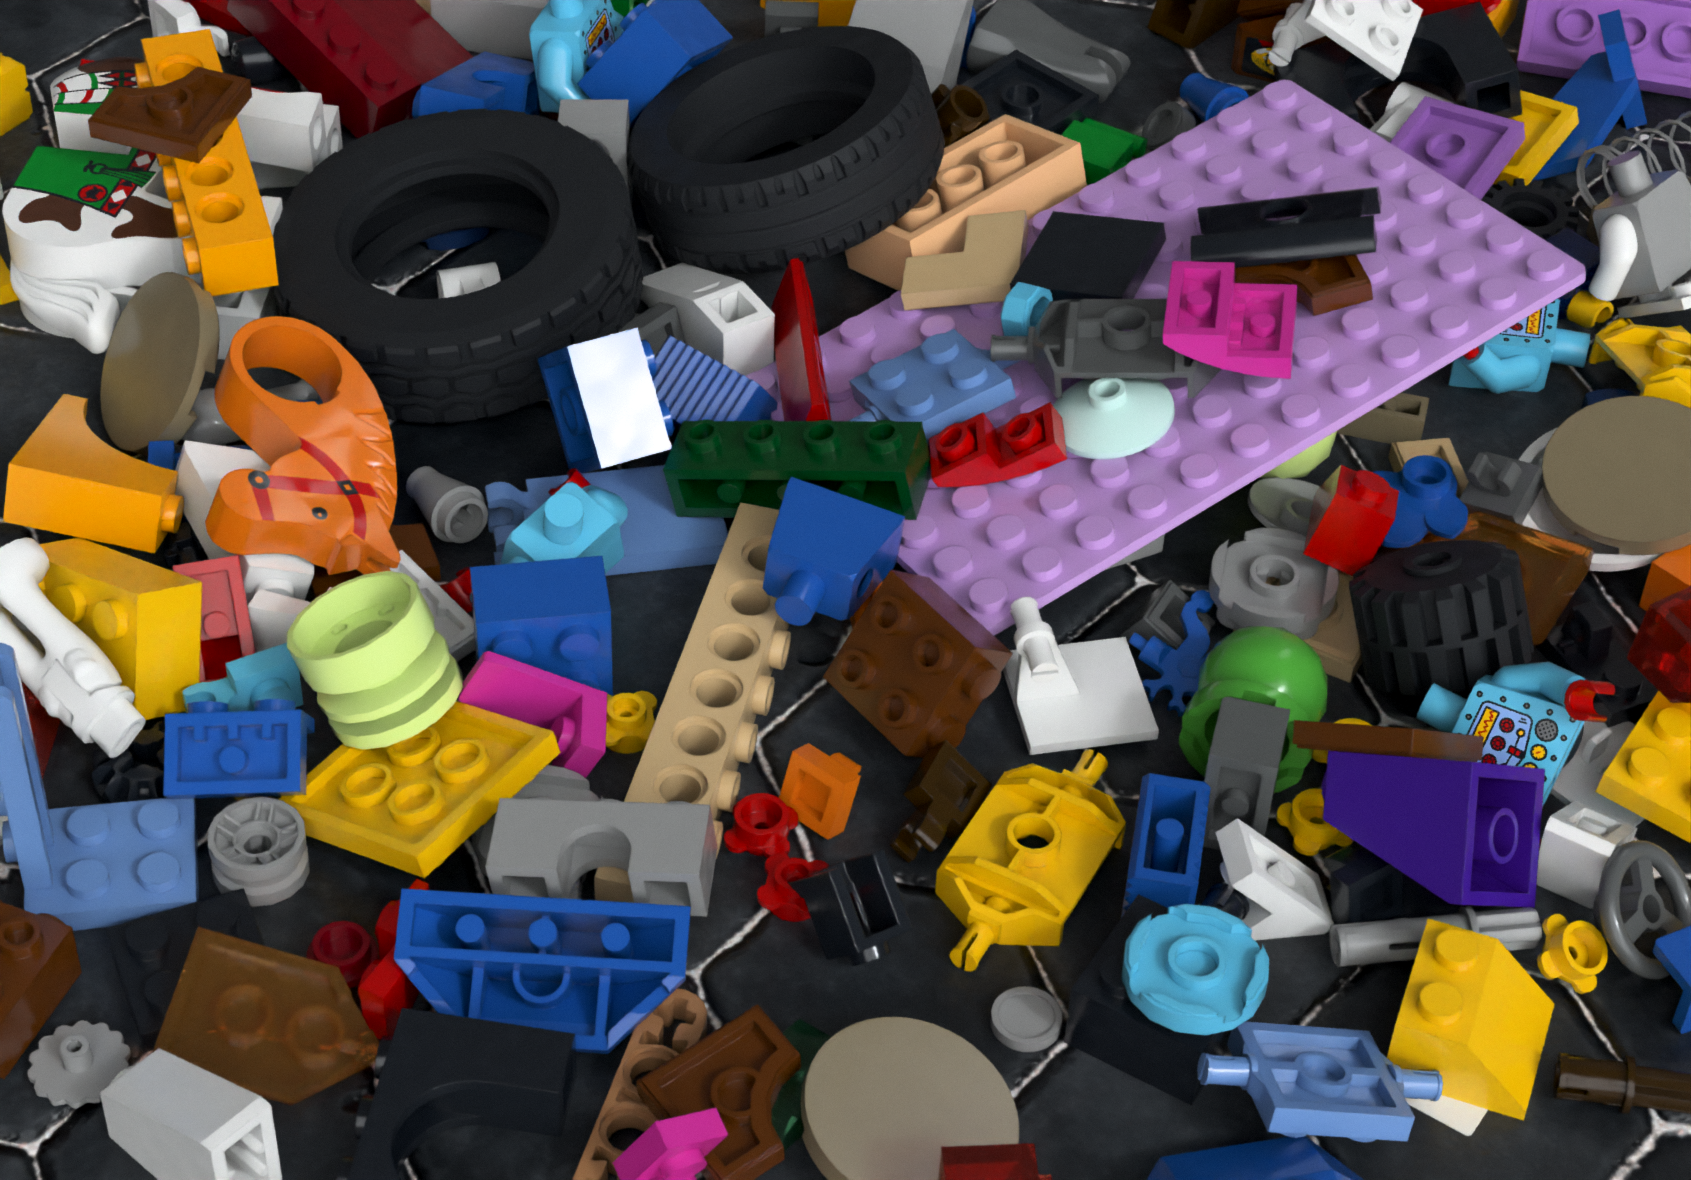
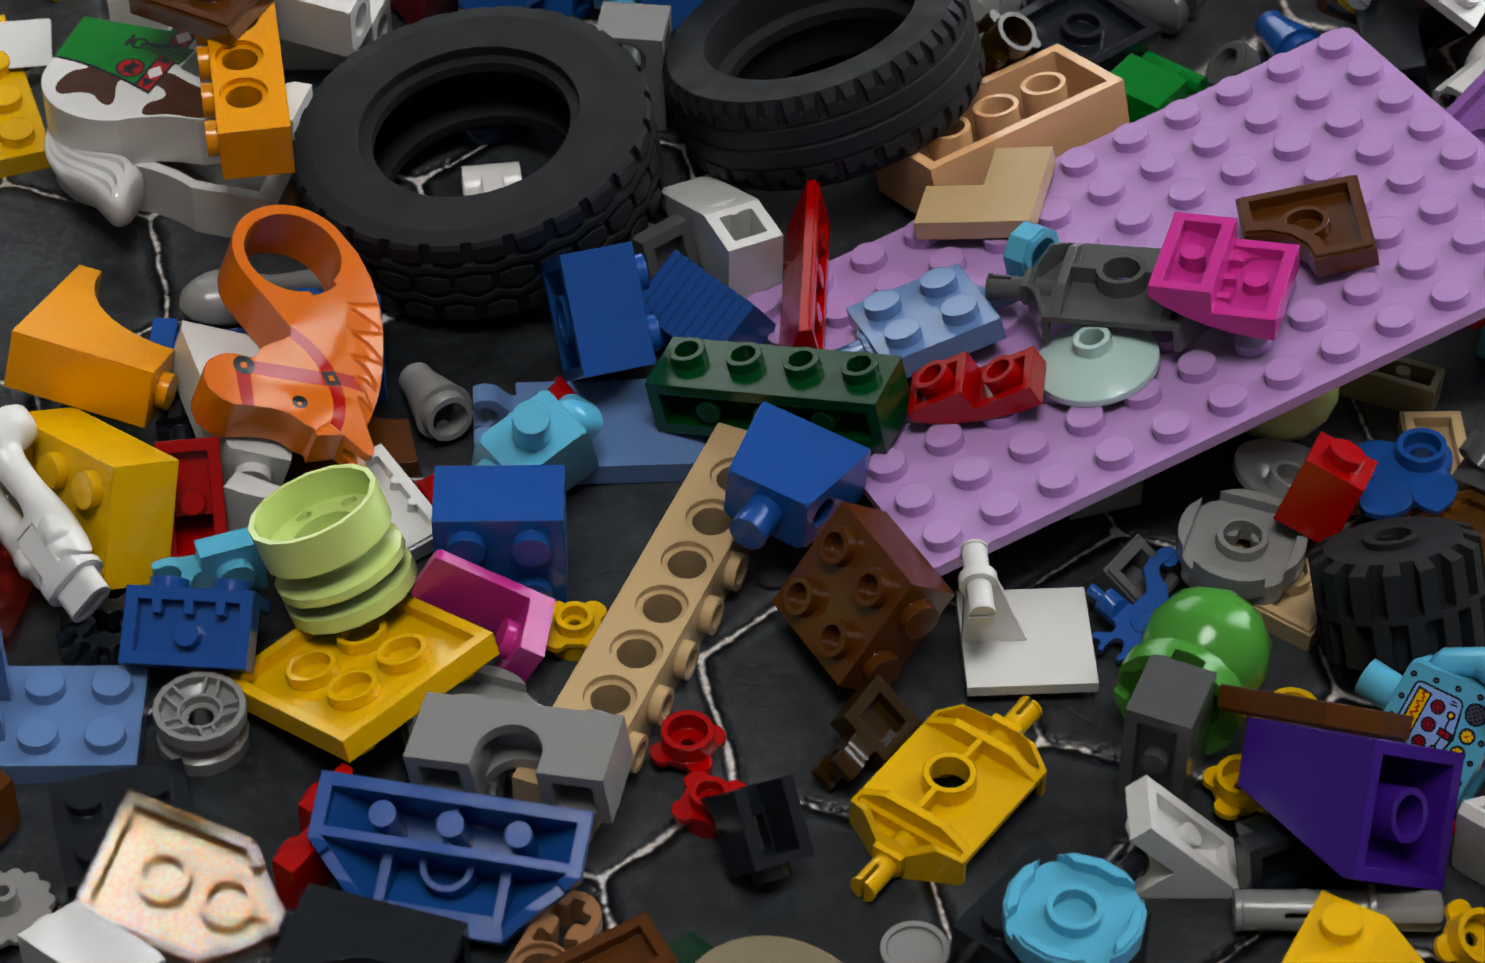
camera: 10 degrees right, 0 degrees up
dark tan tile [100,272,220,456] -> none
dark red plate [306,921,379,989] -> none
orange tile [779,743,862,840] -> none
black tile [1010,211,1166,301] -> none
blue brick [1121,773,1211,918] -> none
black piece [1190,186,1382,268] -> none

